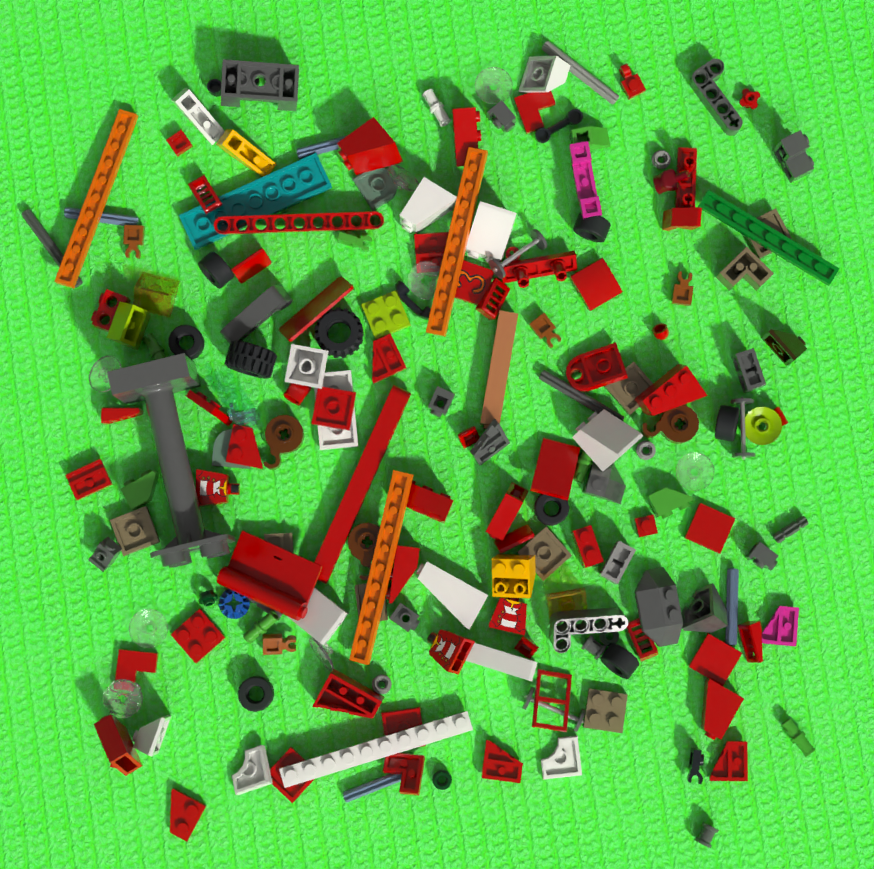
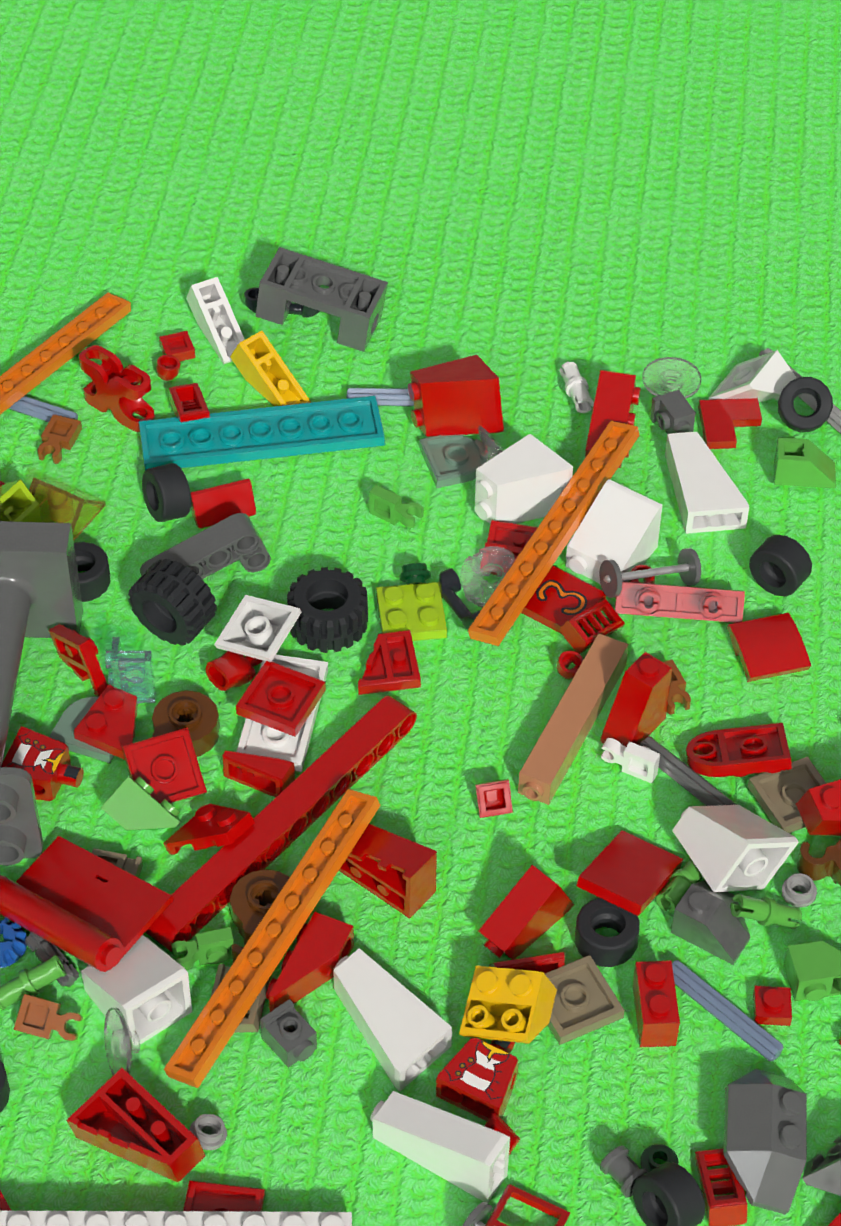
camera: 15 degrees right, 35 degrees down
red beam [214,211,384,235] -> none
piece [279,276,354,342] -> none
red torso [427,629,475,675] -> none
dark grey brick [428,386,455,418] -> none
dark grey wing [470,419,510,465] -> none
black bar [535,109,583,143] -> none
clear yellow slope [545,587,587,623] -> none
dark grey beam [549,608,628,653] -> none
dark pink slope [569,141,602,219] -> none
light grey brick [599,541,636,585] -> none
none -> red piece [79,345,155,432]
none -> bright green slope [101,776,181,830]
none -> red tile [122,727,207,804]
none -> red hinge [156,355,180,381]
none -> red wing [163,803,255,855]
none -> bright green plate [171,927,234,971]
none -> red slope [222,750,295,798]
none -> dark green plate [399,563,431,585]
none -> red hinge [557,651,583,679]
none -> red slope [600,652,672,746]
none -> white plate [601,738,660,784]
none -> white slope [665,431,749,534]
none -> sand blue axle [672,960,784,1062]
none -> bright green pin [730,894,802,929]
none -> black tyre [778,377,833,432]

